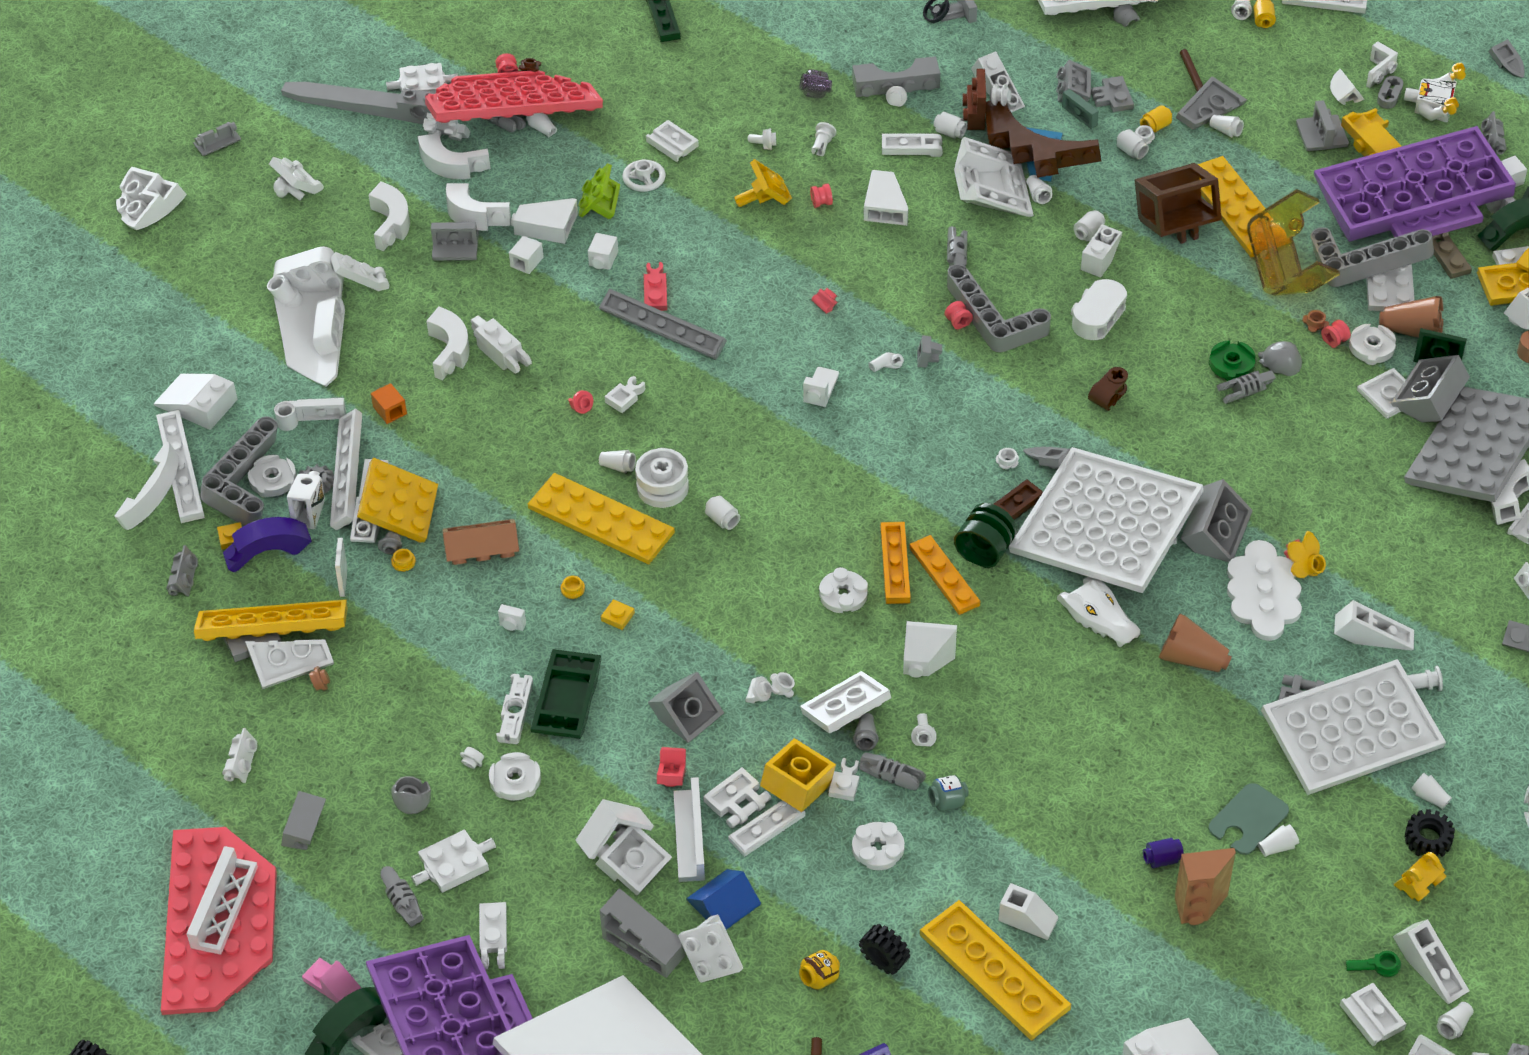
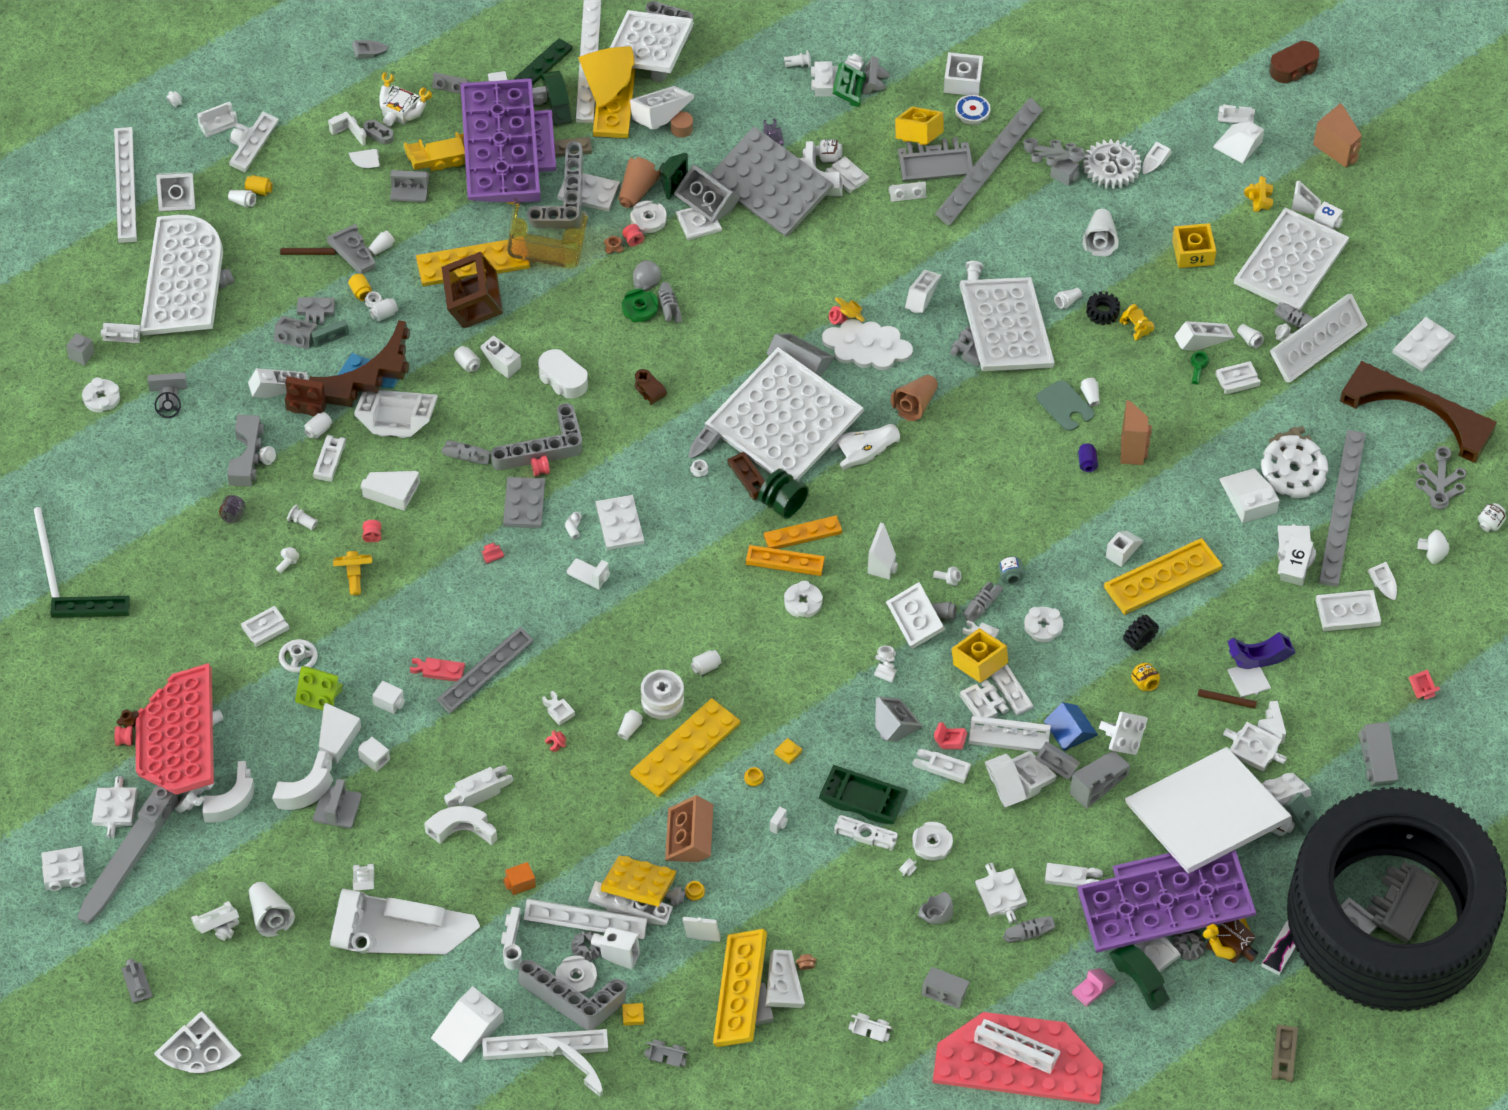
camera: 80 degrees left, 5 degrees up
dark purple arch [223,517,312,572] -> none
white arch [369,181,410,251] -> none
light grey tile [917,335,942,367] -> none
white wheel [990,84,1011,106] -> none
white cone [1026,175,1052,204] -> none
none -> white plate [41,846,87,891]
none -> white cone [249,882,295,937]
none -> light grey plate [503,477,545,528]
none -> white plate [595,495,644,550]
none -> white hinge [912,749,971,784]
none -> light grey tile [1035,741,1080,780]

